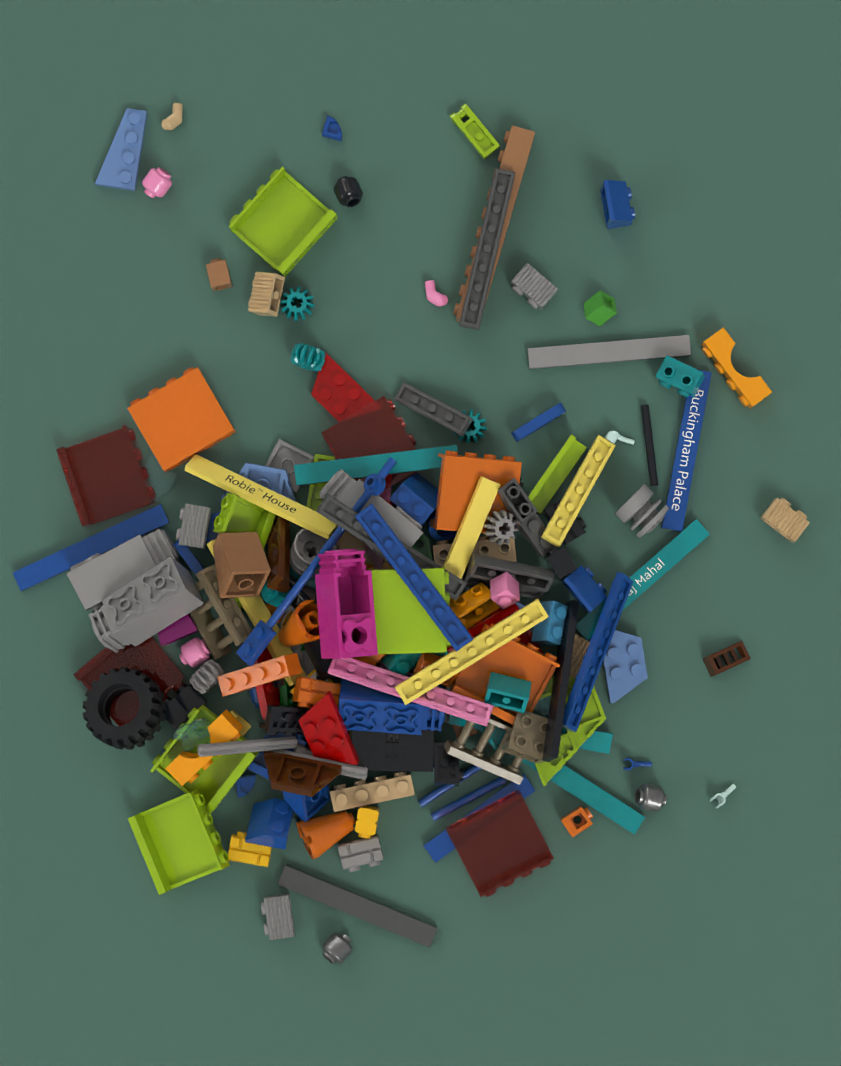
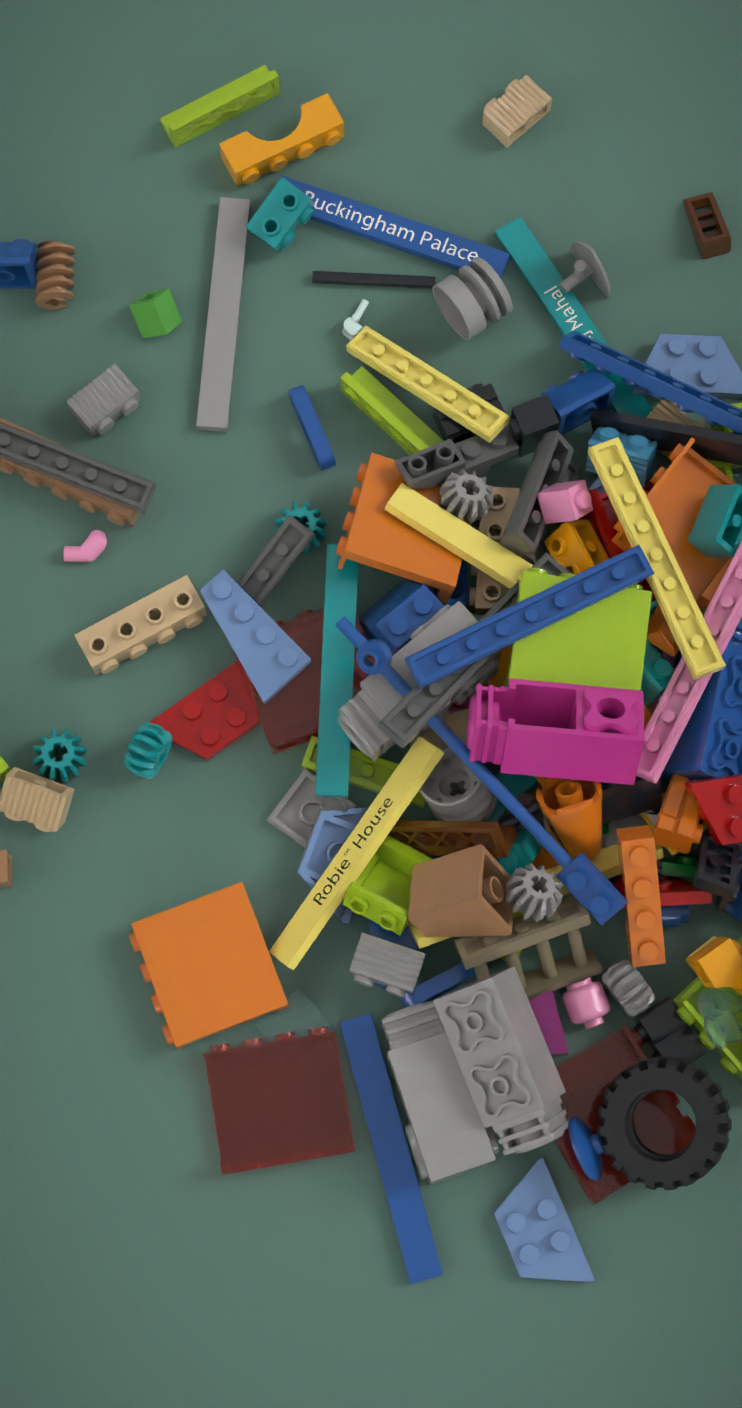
camera: 85 degrees left, 10 degrees down
none -> medium nougat piece [35,241,76,310]
none -> tan brick [74,575,207,675]
none -> lime fence [160,65,280,148]
none -> medium blue wing [200,569,311,705]
none -> medium blue wing [493,1158,595,1282]
none -> light grey gear [505,863,563,922]
none -> light grey shield [559,241,611,299]
none -> blue dish [568,1116,604,1182]

